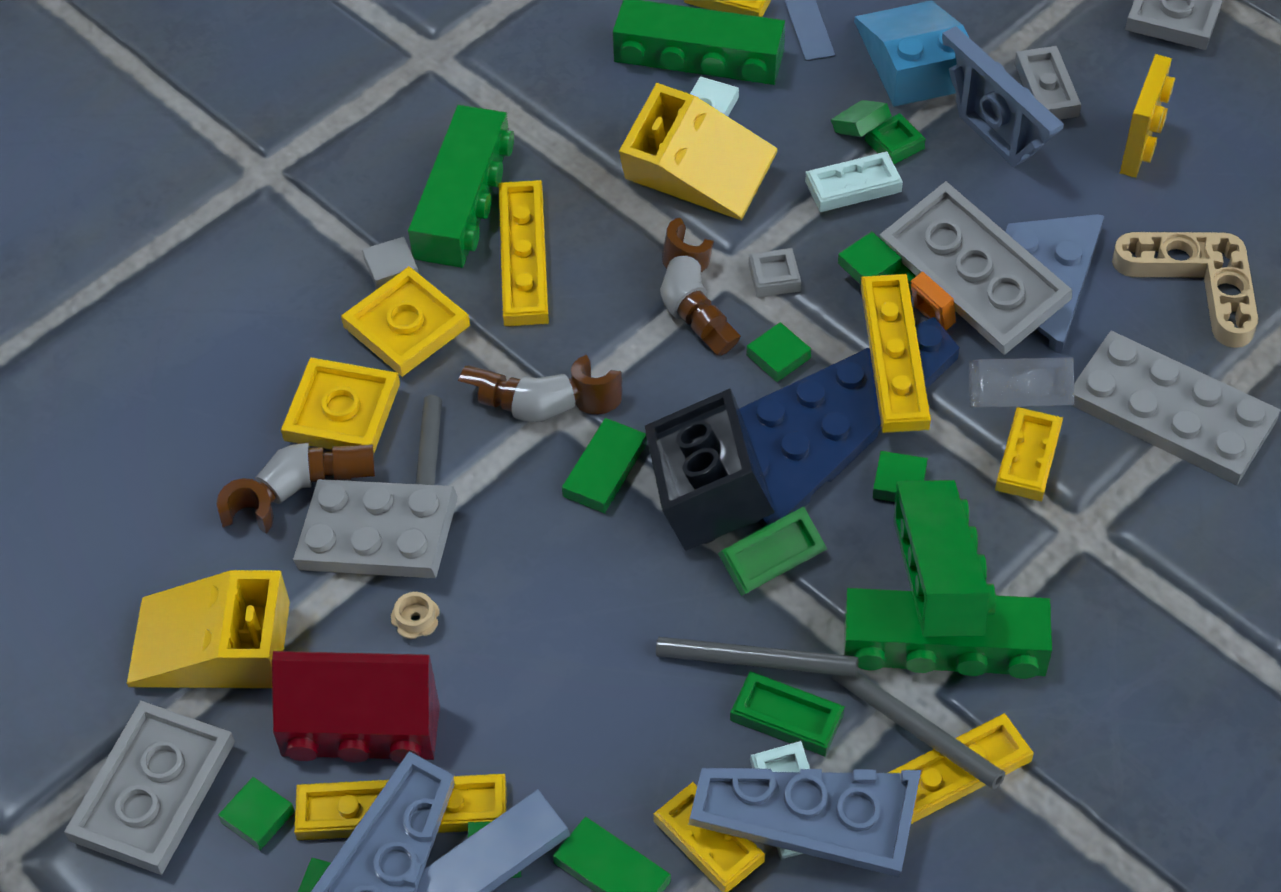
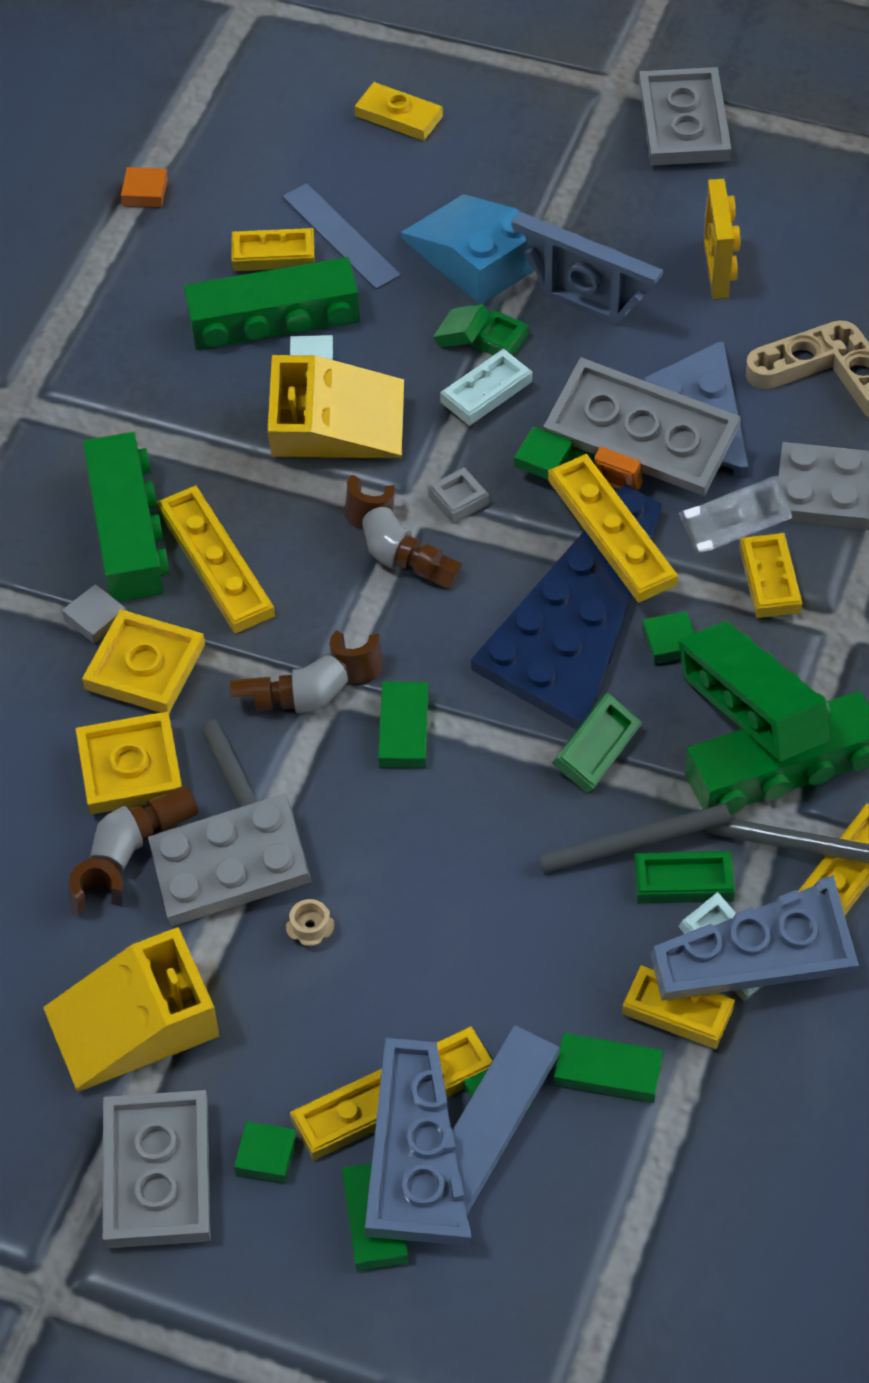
camera: 25 degrees left, 0 degrees up
dark red slope [272,651,440,763] -> none
black slope [645,388,775,551] -> none
green tile [746,322,811,382] -> none
light grey plate [1015,46,1081,120] -> none

